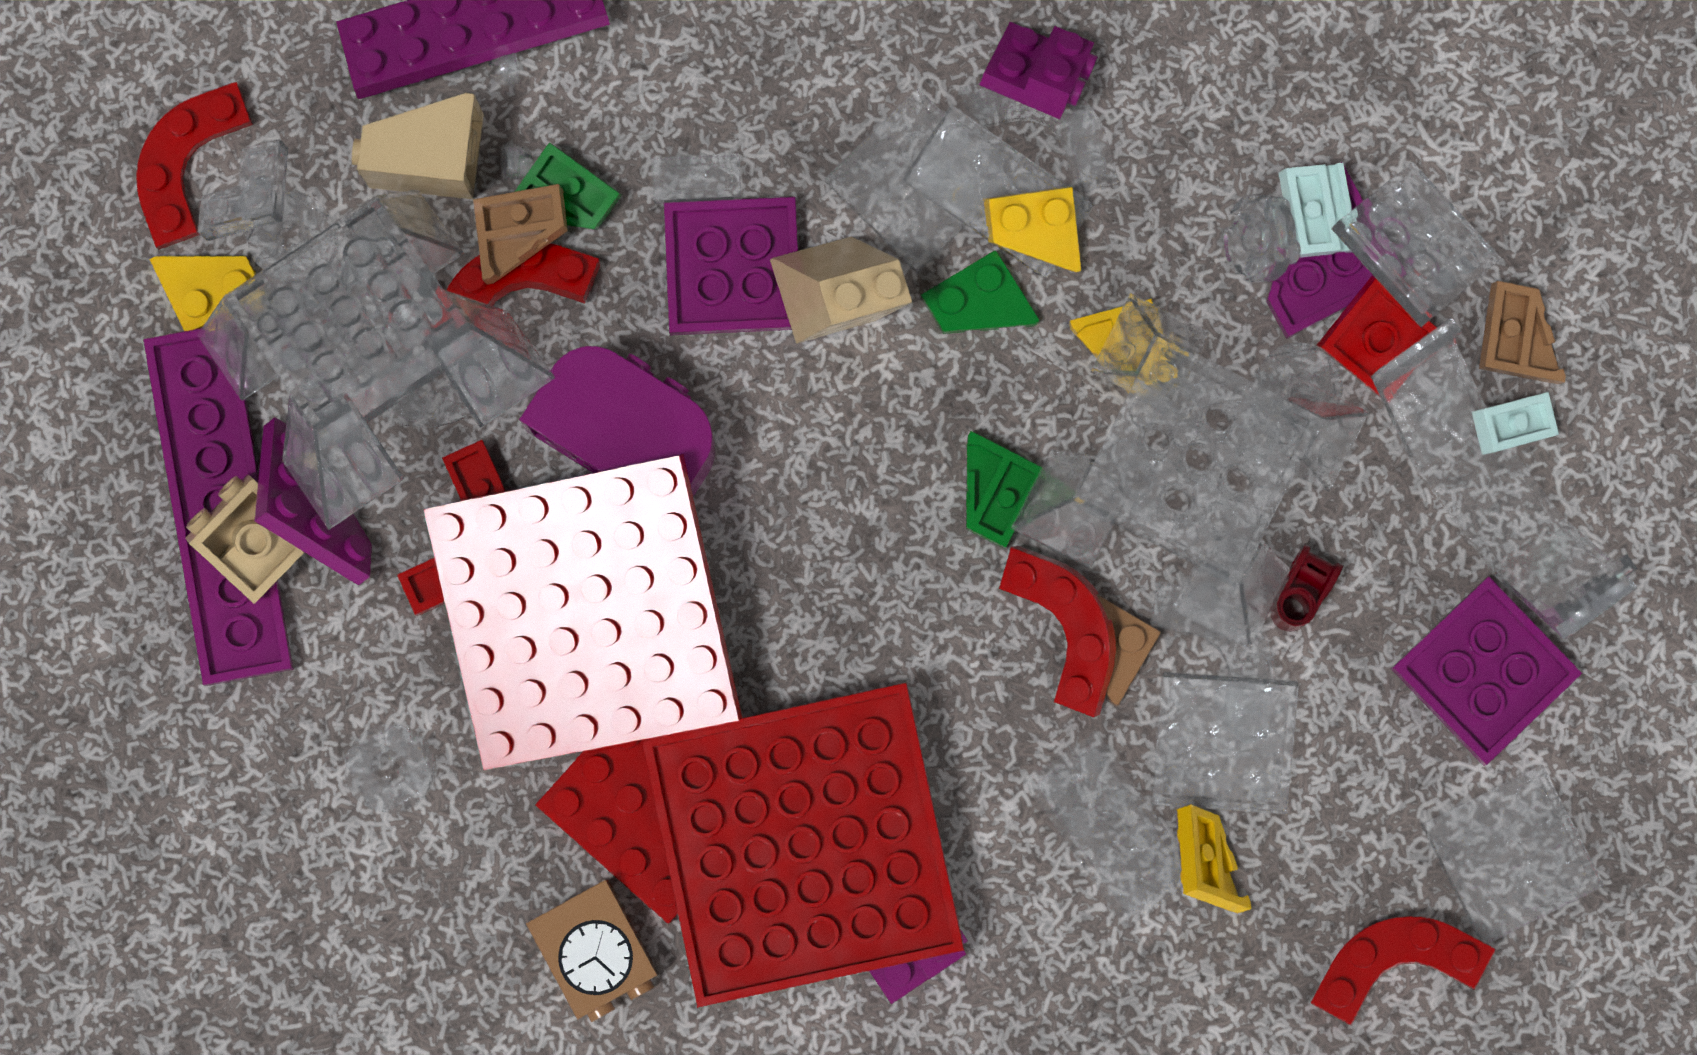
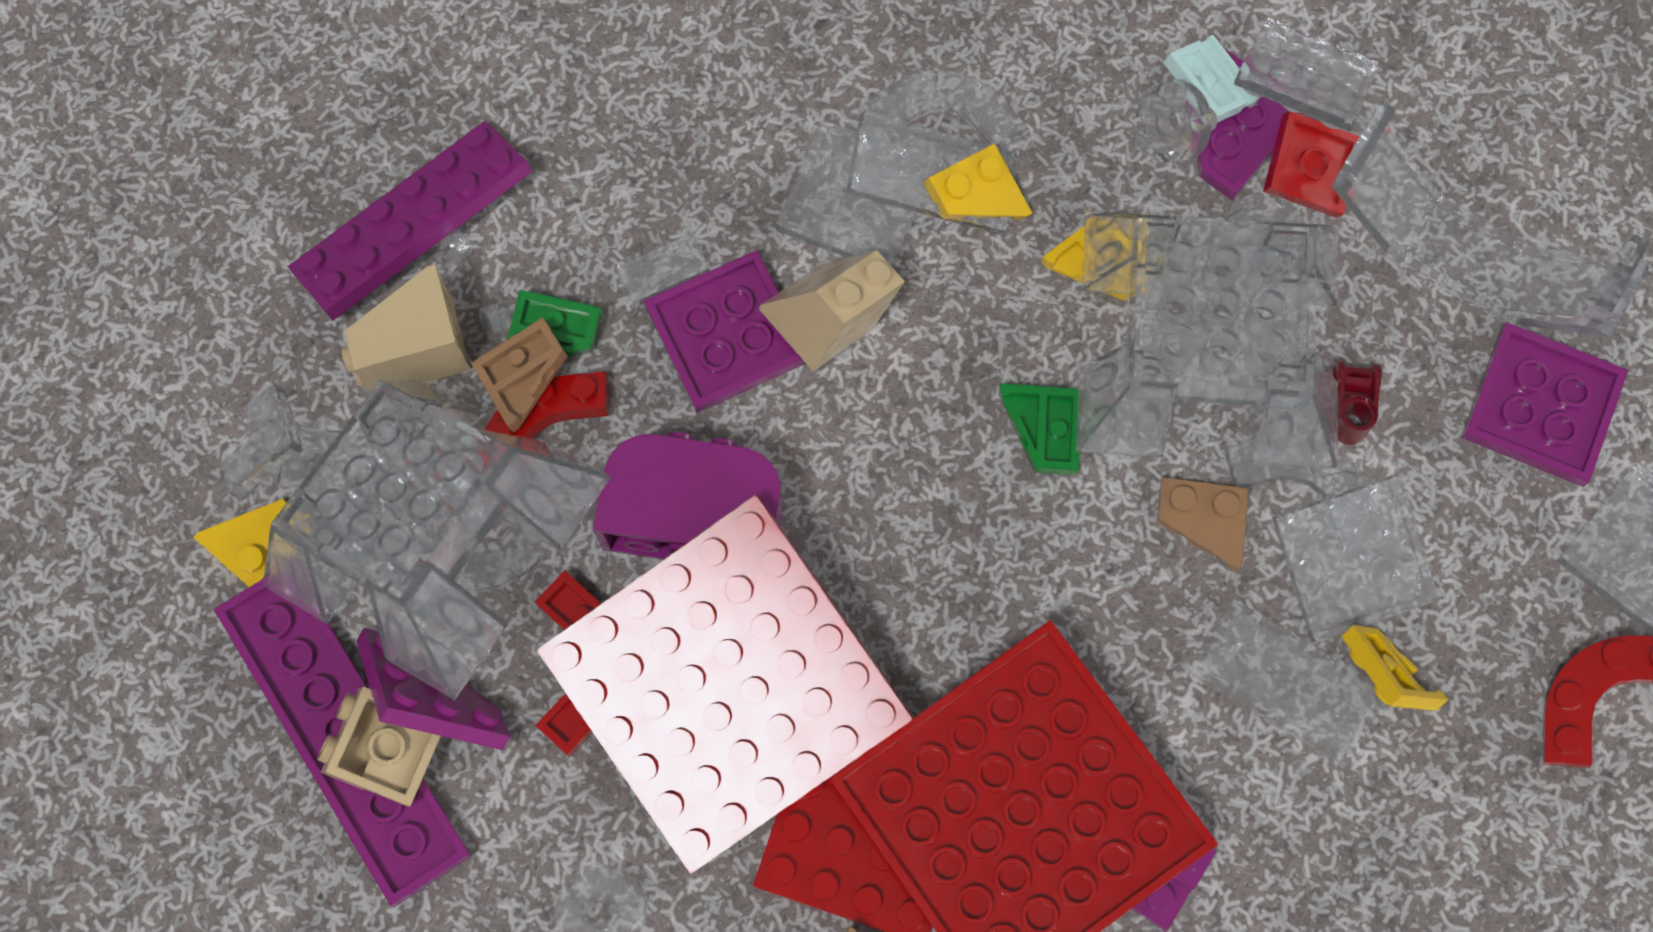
camera: 20 degrees left, 10 degrees down
red plate [136,82,253,250] -> none
green wing [921,250,1040,334] -> none
magenta plate [979,22,1098,120] -> none
red plate [999,545,1116,718] -> none
light aqua plate [1472,392,1559,455] -> none
medium nougat wing [1479,281,1566,384] -> none

